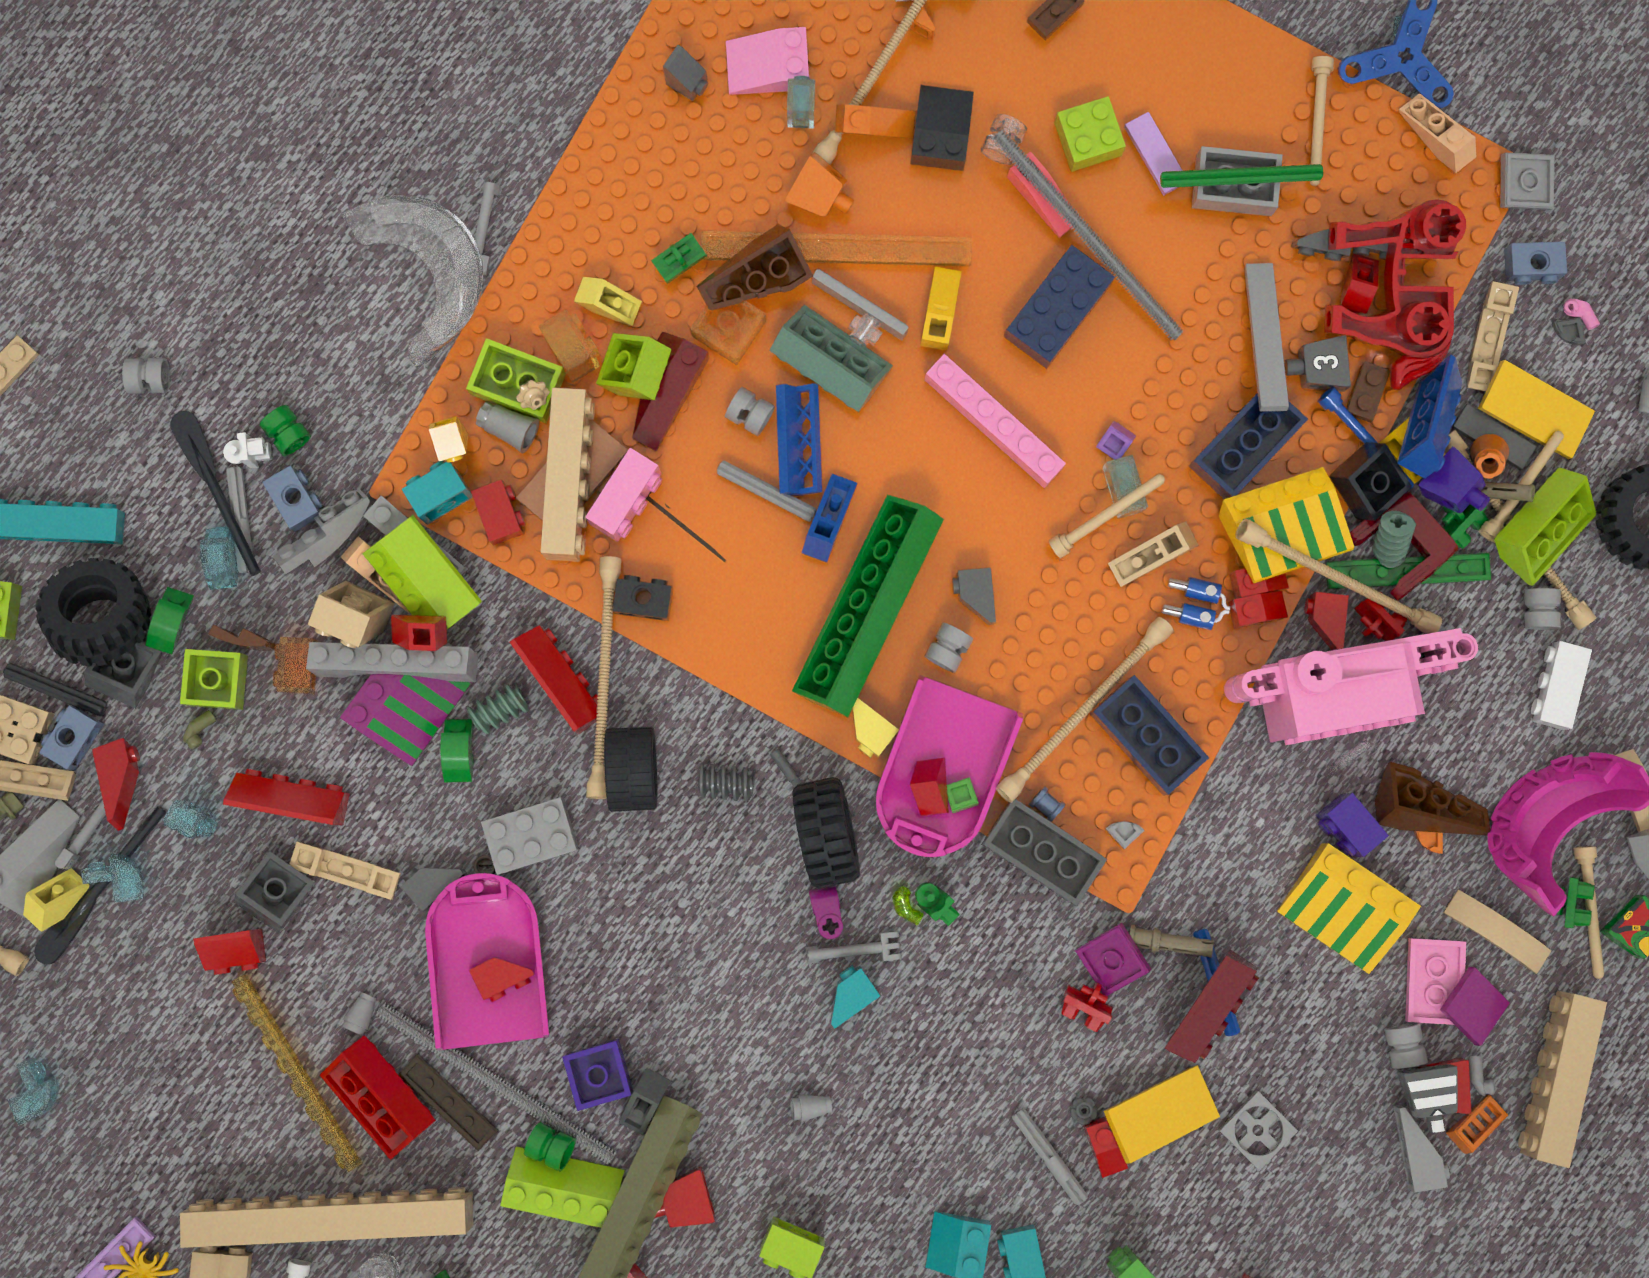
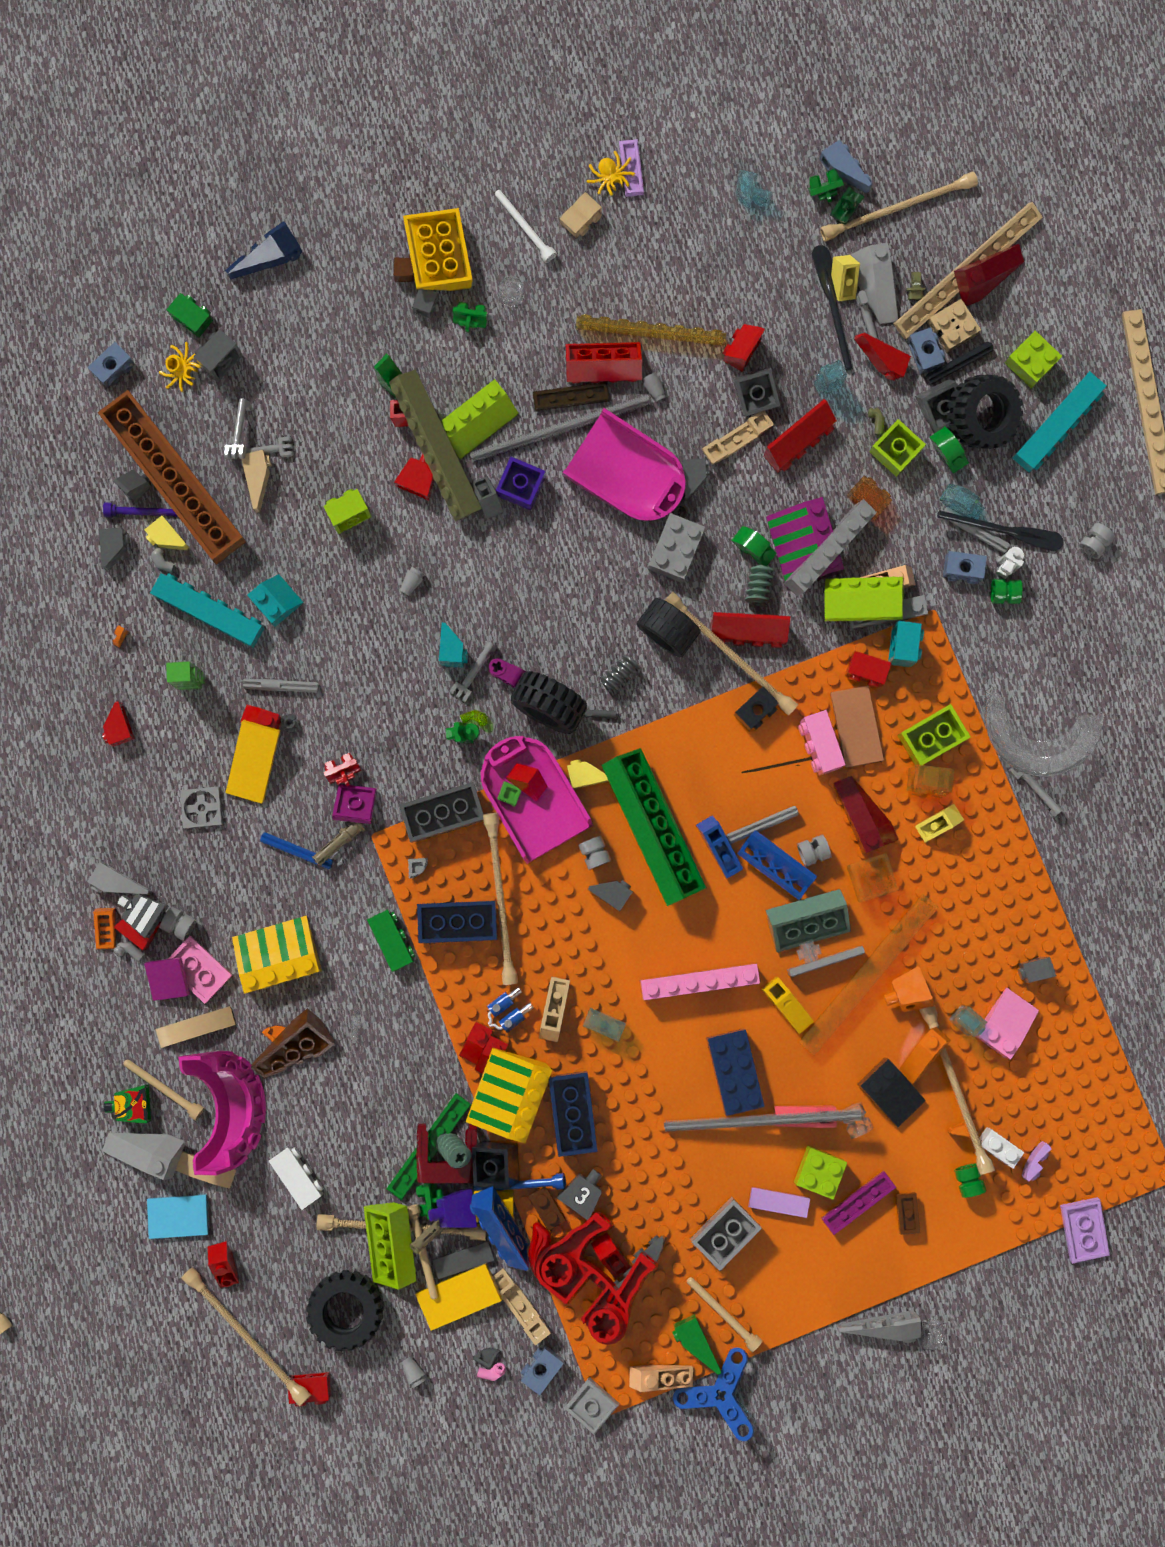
camera: 130 degrees right, 0 degrees up
clear light blue brick [81,854,144,902] -> none
tan brick [180,1187,474,1248] -> none
reddish brown slope [208,624,279,651] -> none
light grey slope [273,488,370,574] -> none
tan brick [308,581,395,648] -> none
red slope [391,615,447,651] -> none
slope [429,416,468,462] -> none
red slope [469,957,534,1002] -> none
light grey plant [476,401,539,453] -> none
tan plant [516,380,550,410] -> none
green wheel [524,1122,576,1172] -> none
tan brick [541,388,595,562] -> none
lime brick [596,333,671,400] -> none
green hips [651,233,707,284] -> none
reddish brown wedge [696,224,813,310] -> none
sand blue bush [1029,787,1066,822] -> none
tan piece [1049,474,1165,558] -> none
medium lavender slope [1096,421,1136,462] -> none
green axle [1160,164,1323,188] -> none
dark red slope [1165,949,1259,1063] -> none
bright pink piece [1224,628,1478,745] -> none
tan hose [1236,519,1442,634] -> none
light grey tile [1244,263,1289,411] -> none
red slope [1304,592,1349,651] -> none
dark purple brick [1316,793,1389,857] -> none
red hips [1354,592,1407,641] -> none
orange plant [1470,434,1509,479] -> none
tan brick [1518,991,1607,1168] -> none
light grey wheel [1524,588,1561,630] -> none
green hips [1557,877,1595,928] -> none
none -> green brick [367,909,416,972]
none -> green slope [672,1314,722,1375]
none -> magenta plate [821,1171,896,1235]

